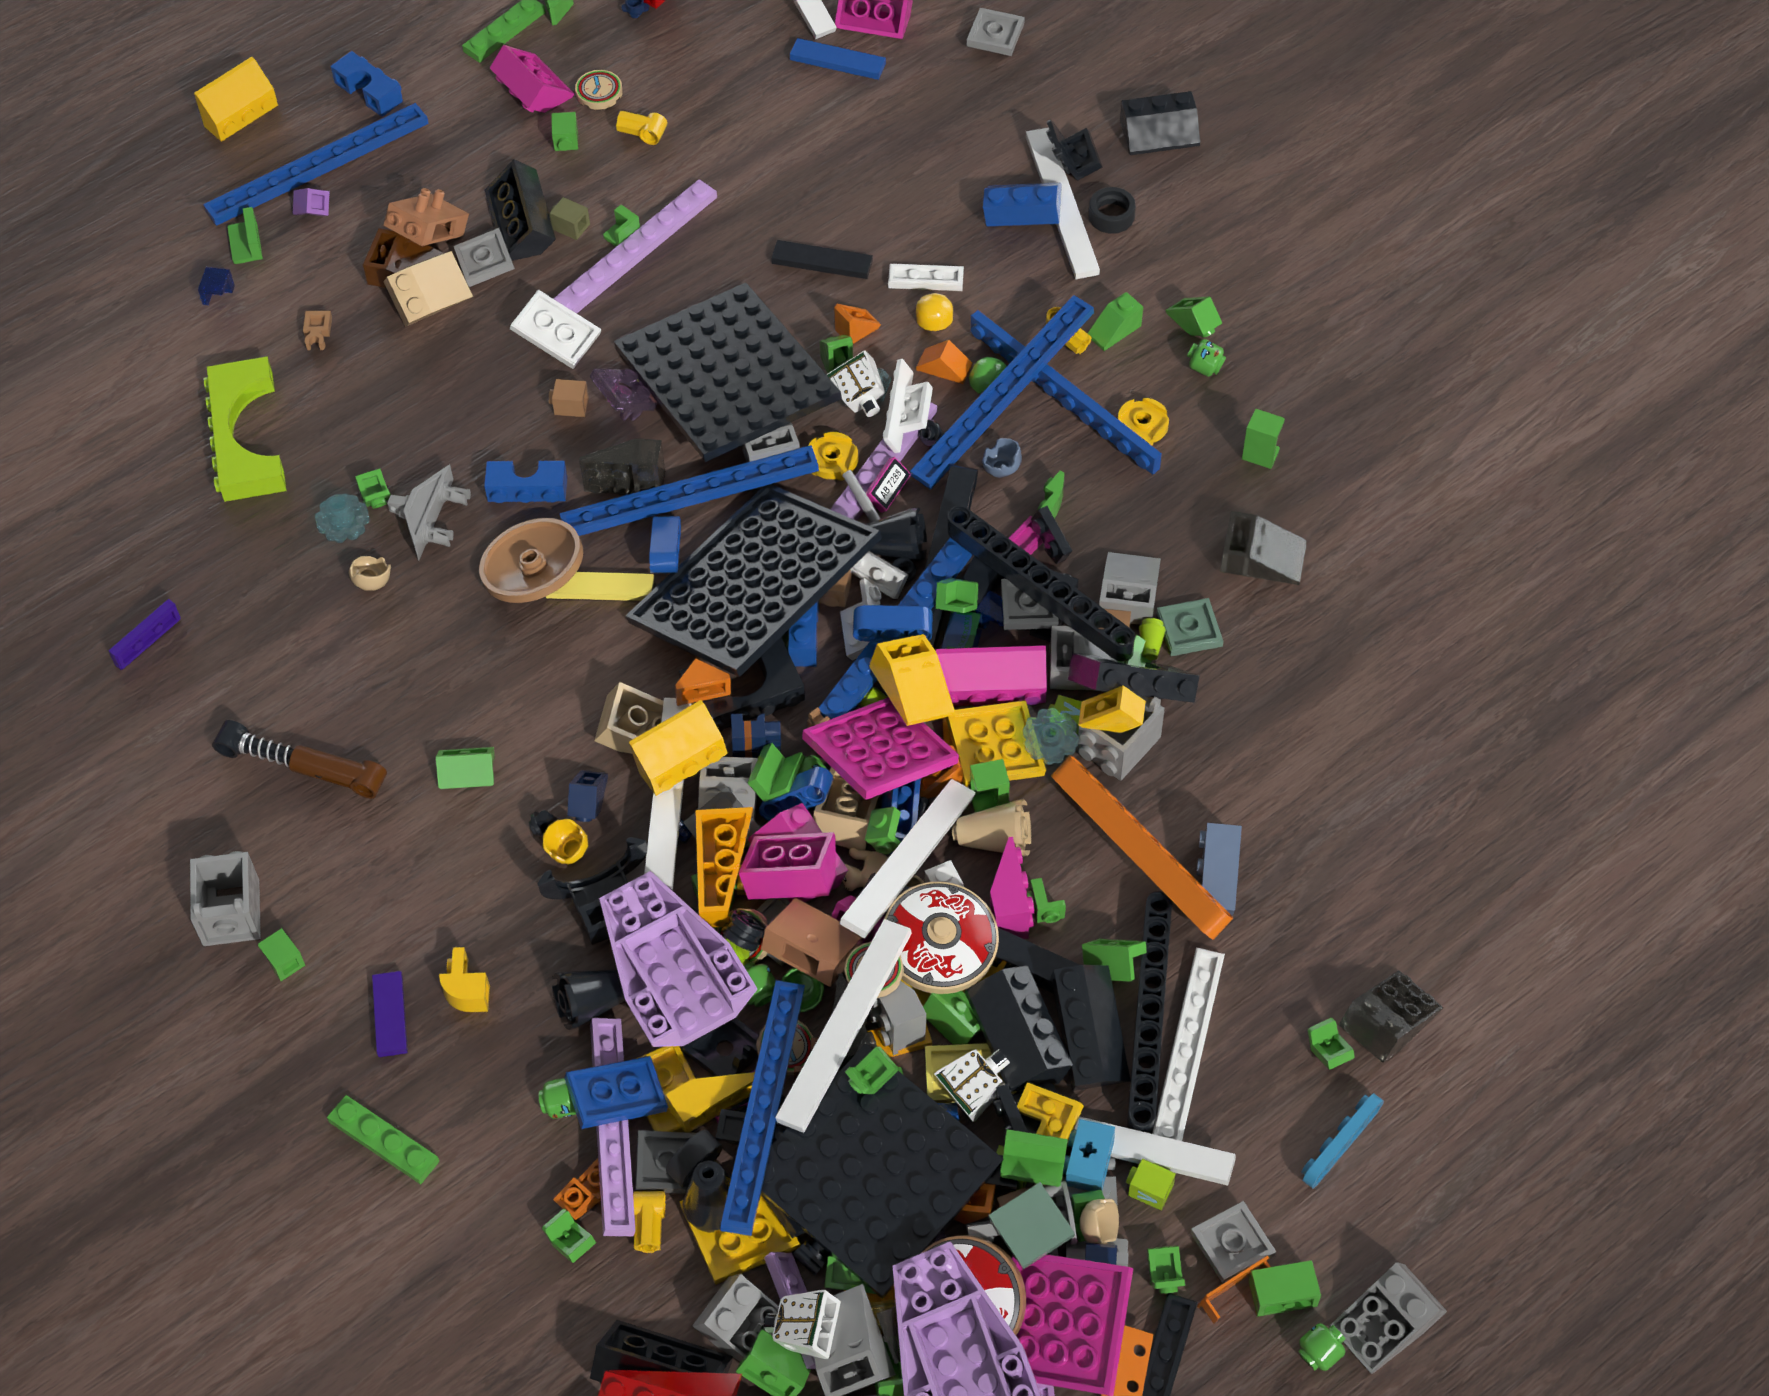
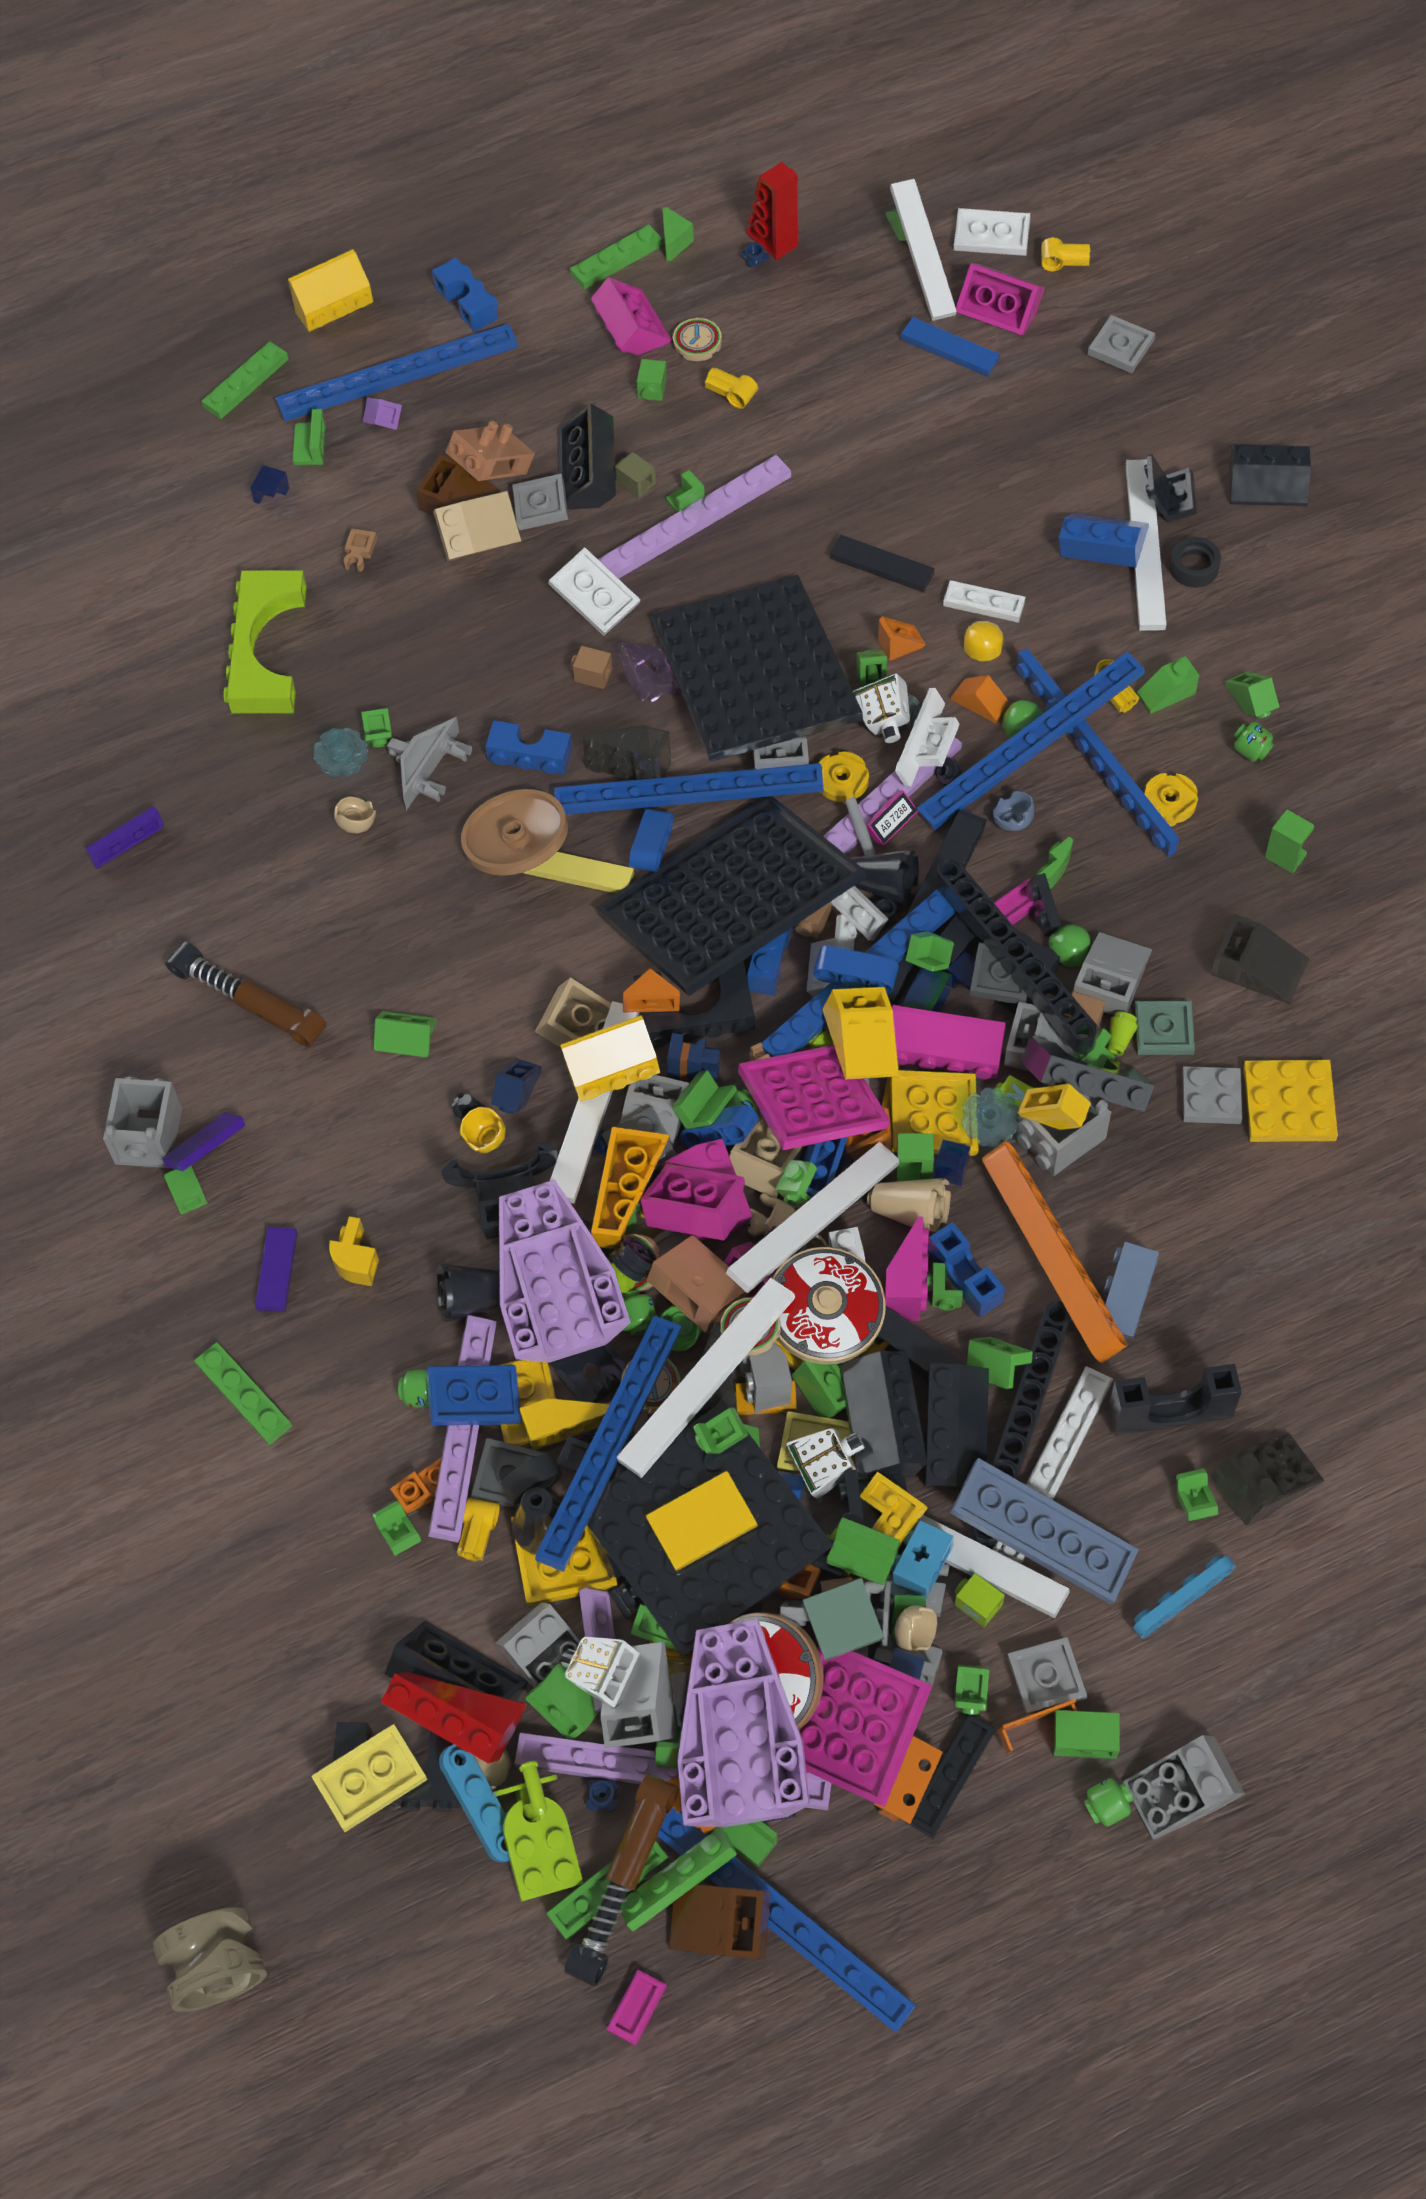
camera: 15 degrees right, 5 degrees up
none -> dark purple tile [162,1112,245,1171]
none -> bright green plate [201,341,289,419]
none -> yellow tile [646,1471,757,1571]
none -> blue arch [928,1222,1005,1318]
none -> clear blue panel [934,1139,971,1186]
none -> sand blue plate [950,1458,1139,1605]
none -> bright green hair [1049,924,1091,968]
none -> black arch [1108,1364,1242,1436]
none -> light grey plate [1182,1066,1242,1124]
none -> yellow plate [1243,1060,1338,1142]

